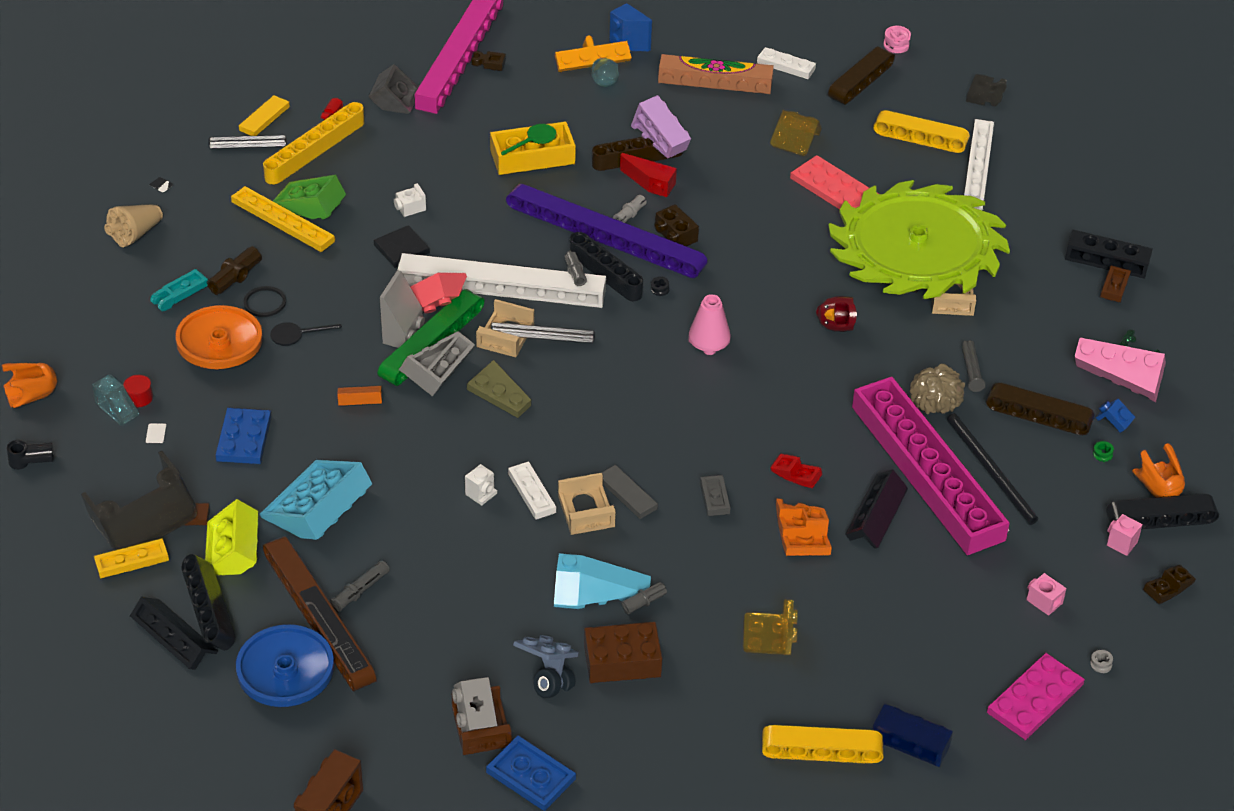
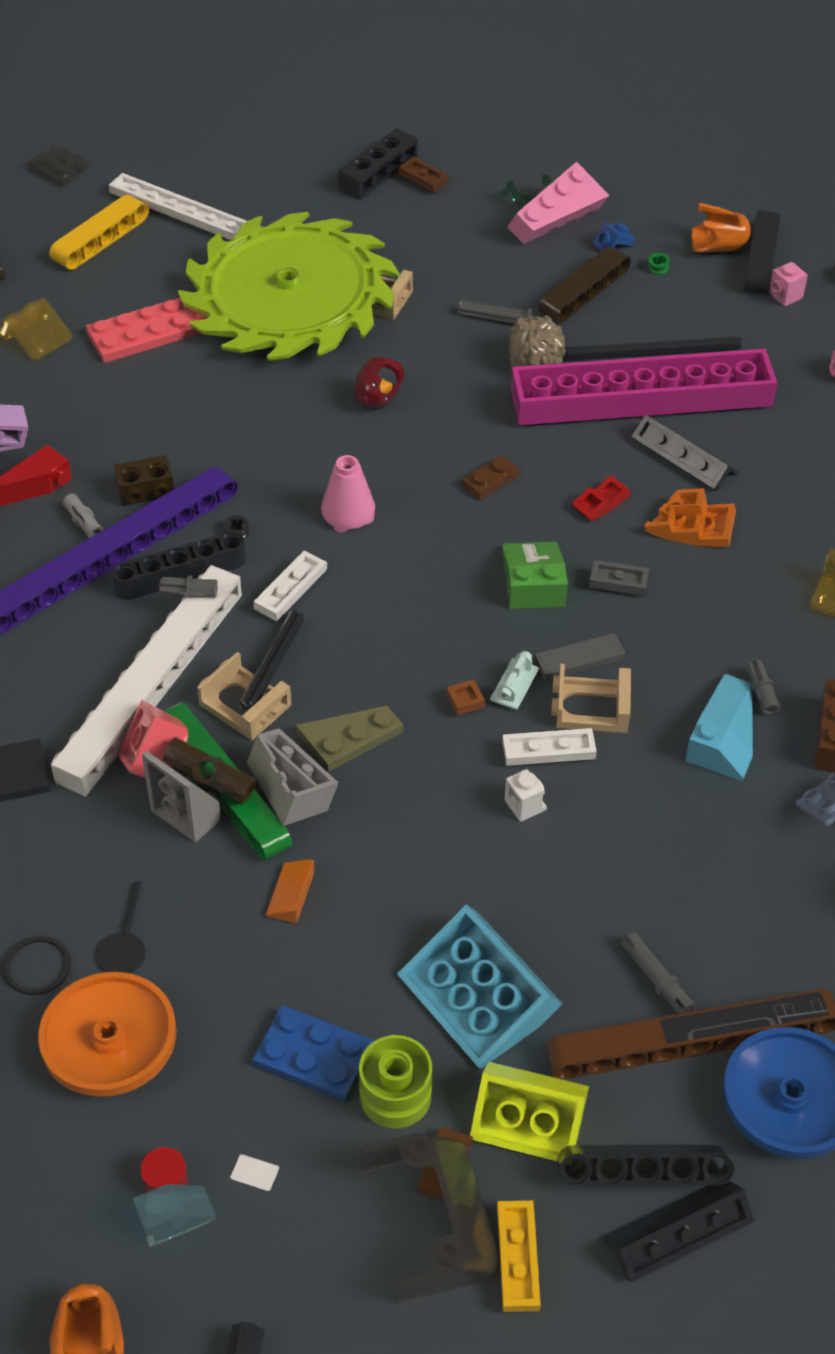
camera: 70 degrees left, 5 degrees up
none -> dark brown piece [162,737,257,804]
none -> white plate [254,551,327,621]
none -> lime wheel [359,1035,432,1129]
none -> dark orange plate [446,679,485,716]
none -> reddish brown plate [462,455,520,501]
none -> light aqua hinge [490,651,539,710]
none -> bright green slope [502,542,568,609]

